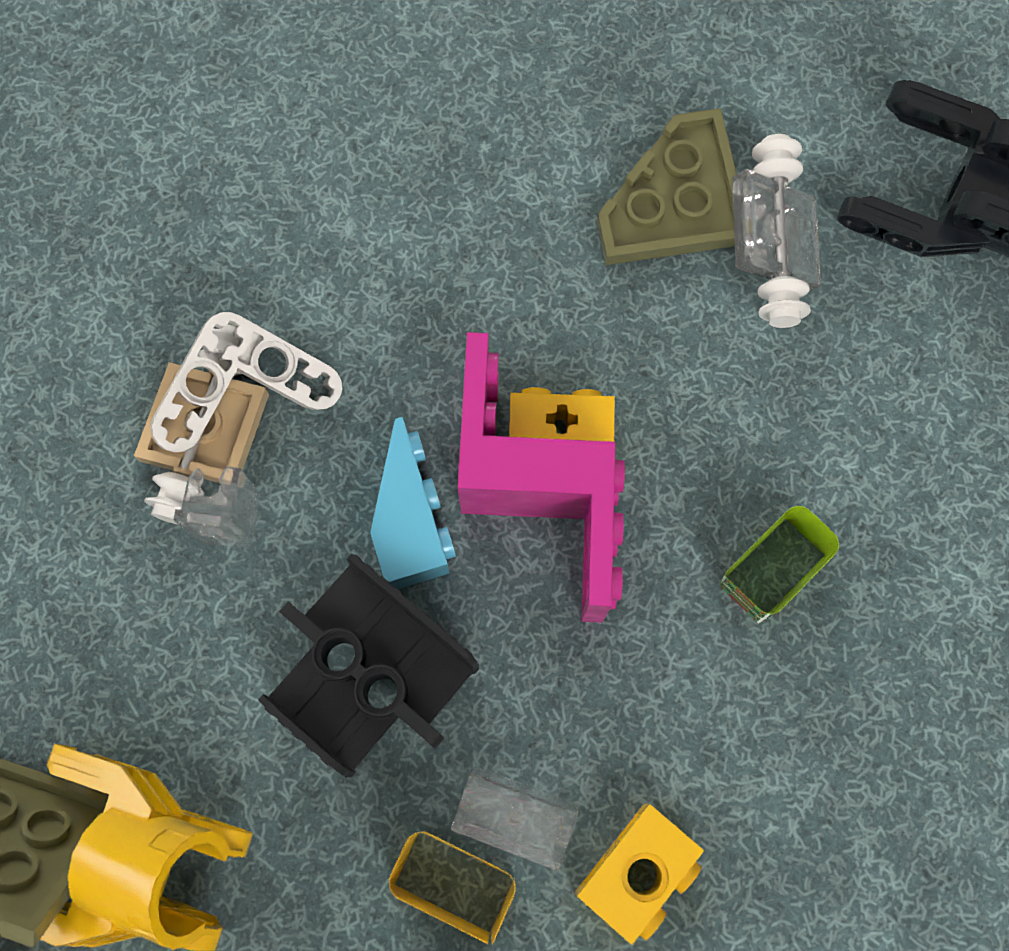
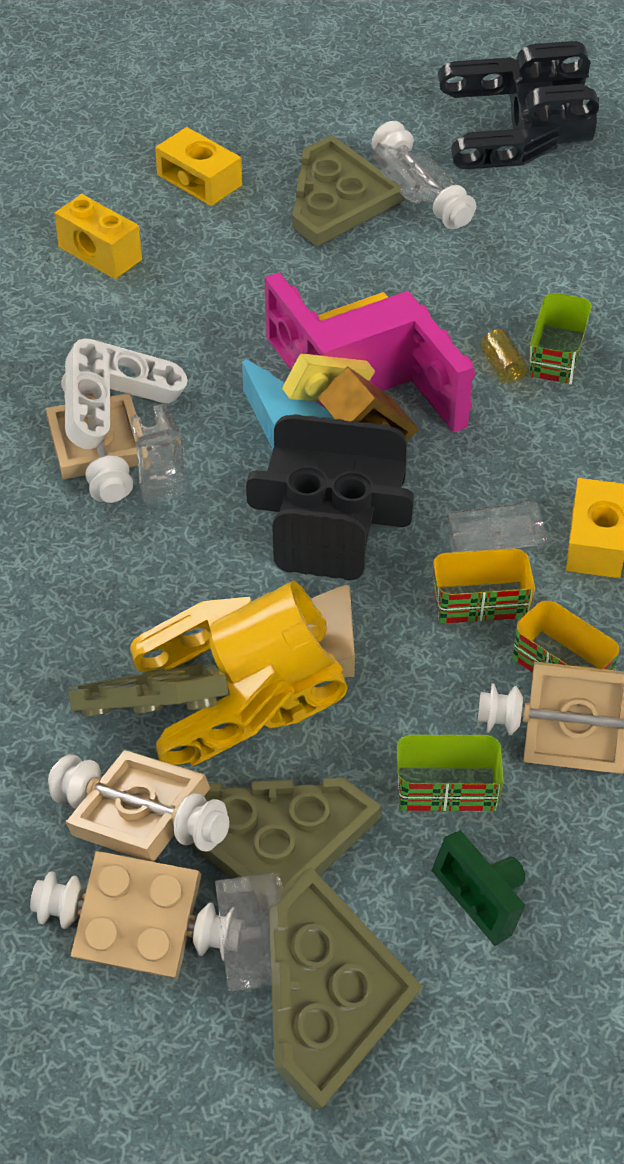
camera: 30 degrees left, 25 degrees down
none -> yellow brick [54,194,142,279]
none -> yellow brick [155,127,242,206]
none -> light yellow hinge [282,353,375,402]
none -> tan slope [308,585,355,677]
none -> pearl gold brick [318,366,419,441]
none -> clear yellow piece [480,329,528,384]

